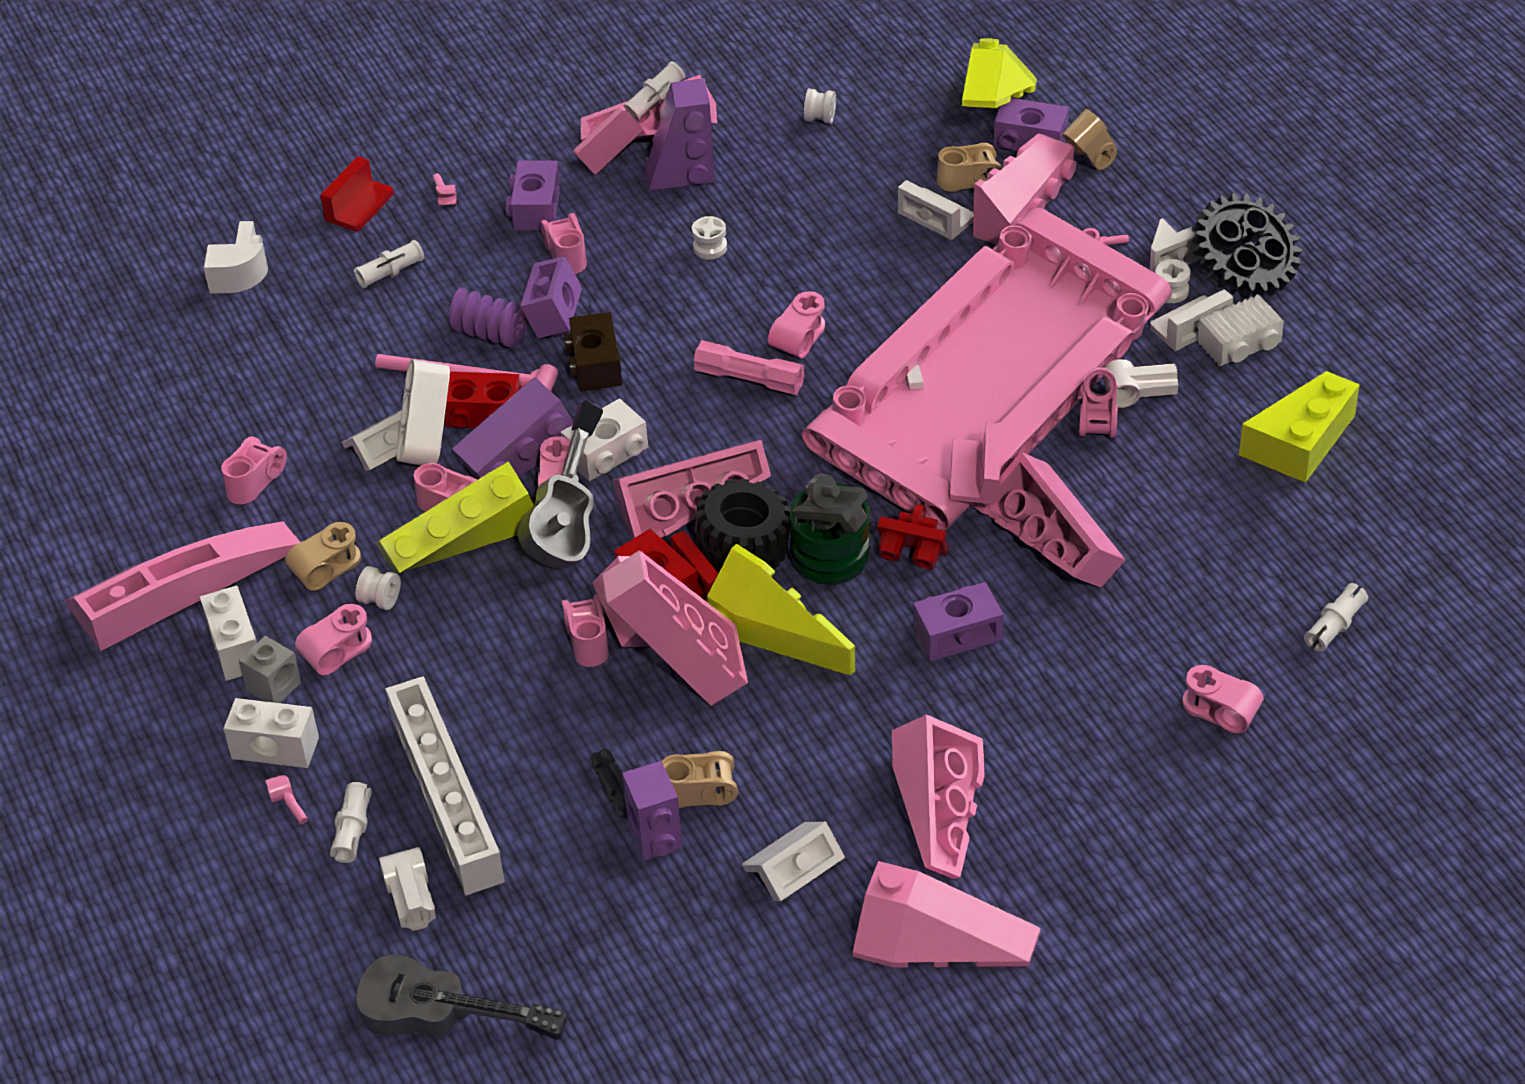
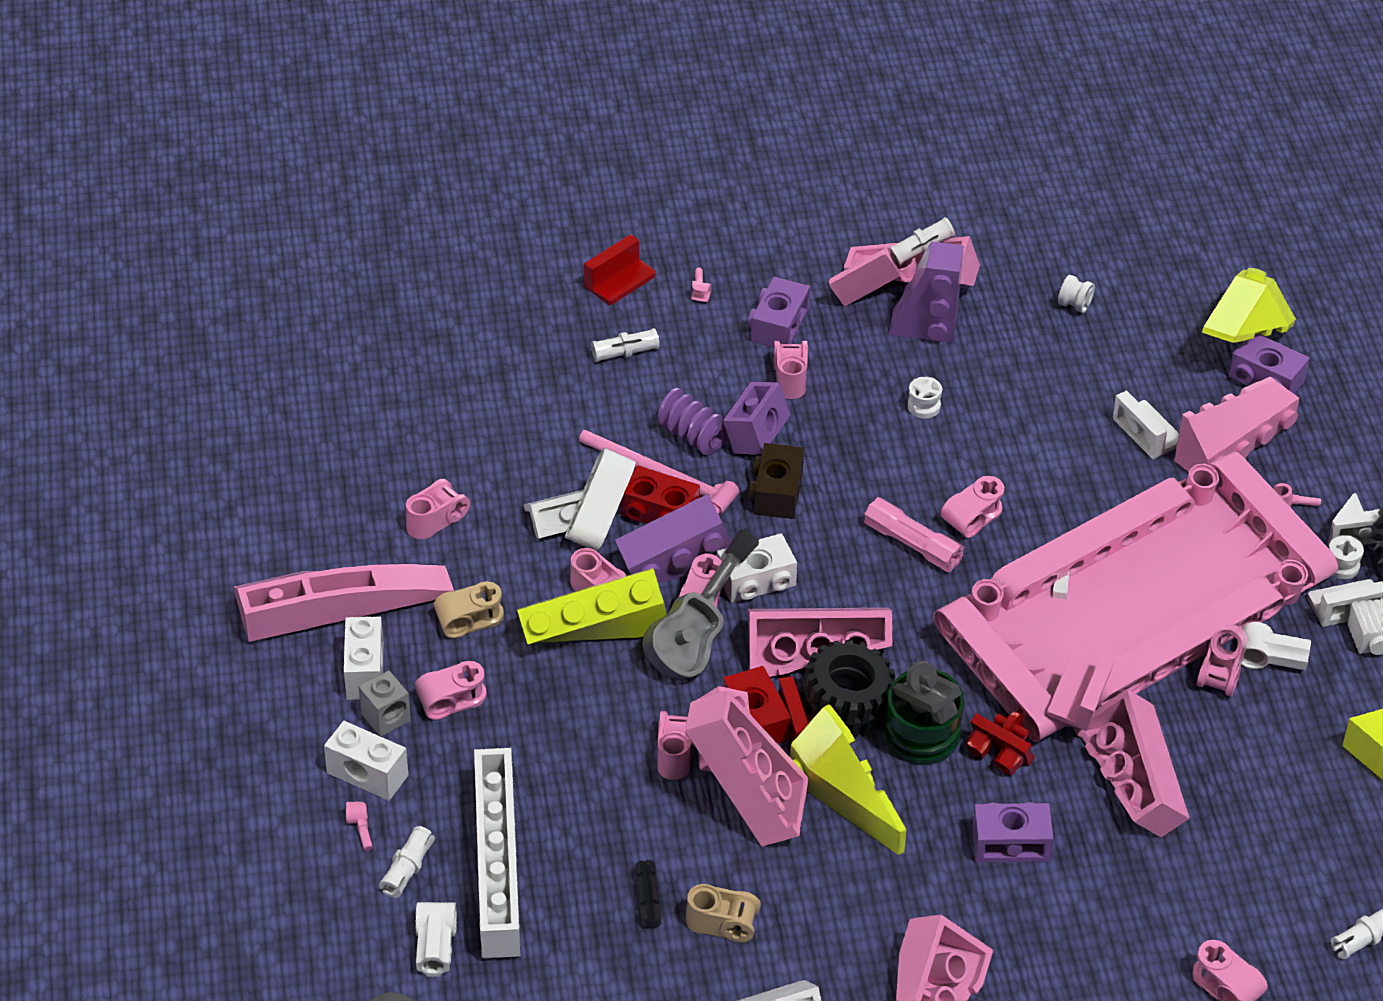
camera: 15 degrees right, 0 degrees up
white brick [204,221,268,293] -> none
white wheel [355,566,401,610] -> none
medium lavender brick [622,761,683,860] -> none
tan piece [937,143,1003,192] -> none
tan piece [1062,109,1117,170] -> none

